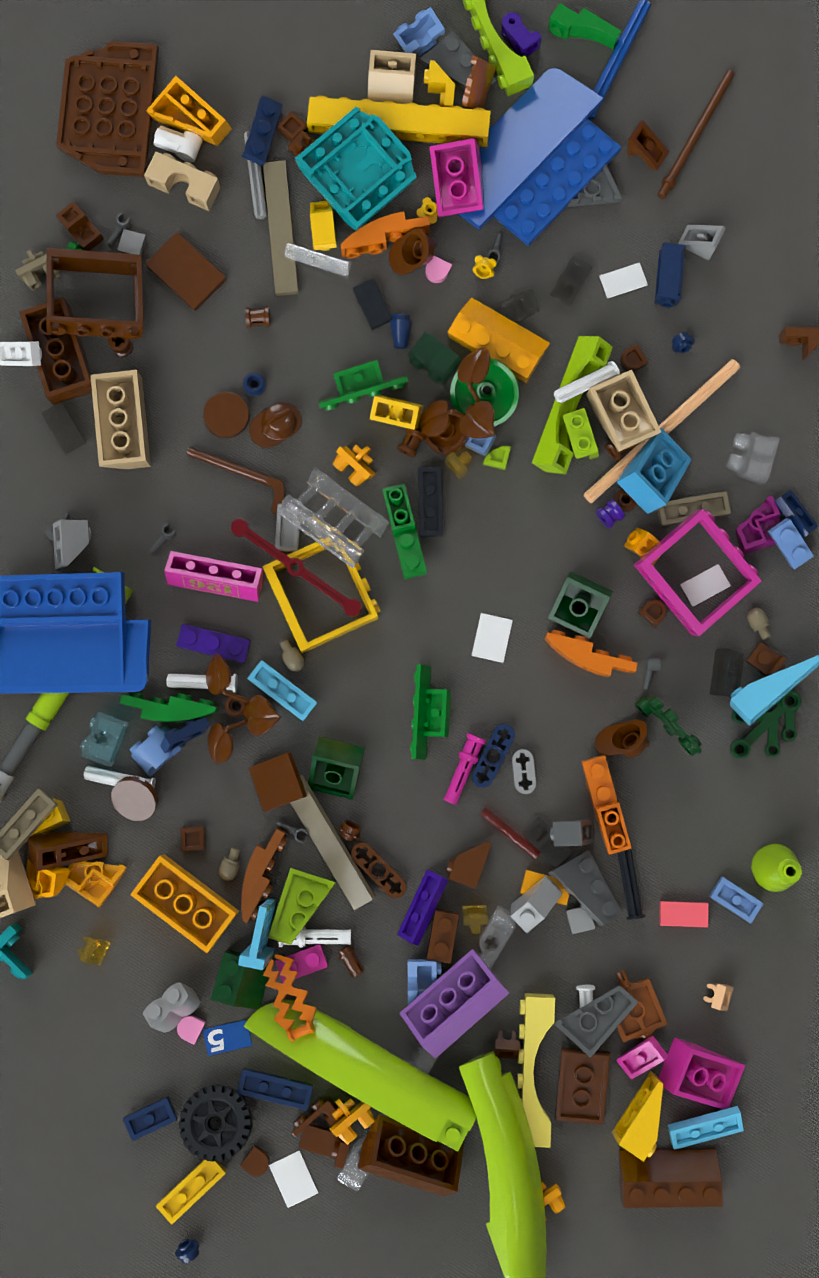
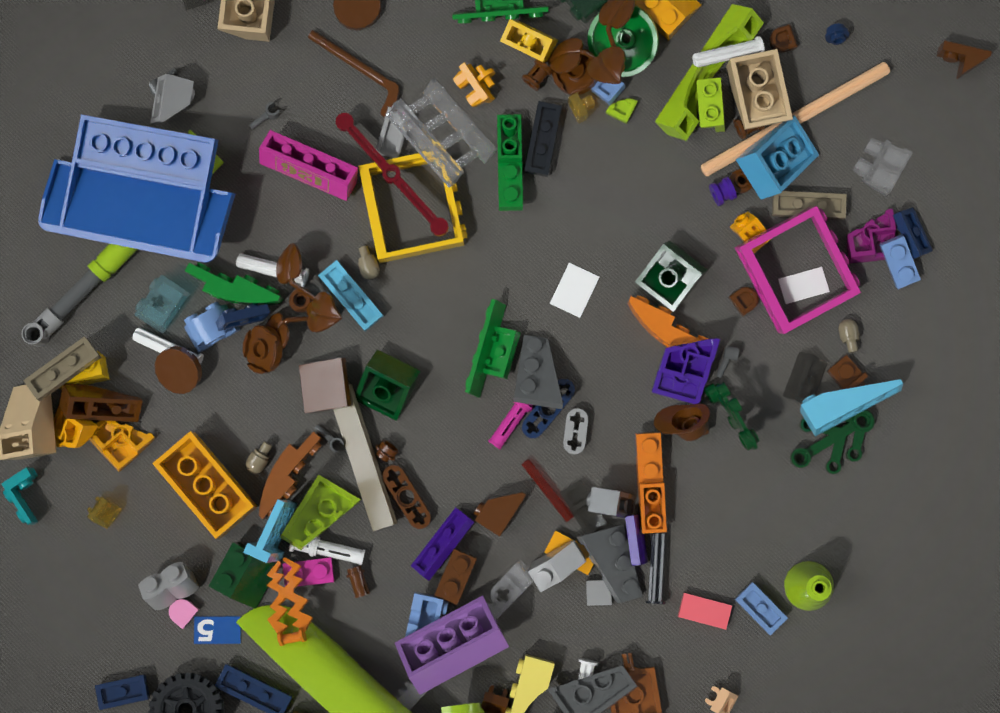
camera: 15 degrees right, 0 degrees up
dark purple plate [176,624,251,663] -> none
reddish brown tile [180,826,206,852] -> none
reddish brown piece [249,402,301,448] -> none
clear yellow tile [463,905,488,934] -> none
none -> reddish brown tile [243,325,282,374]
none -> dark grey wing [513,335,563,409]
none -> tile [625,514,648,566]
none -> dark purple slope [652,338,720,404]

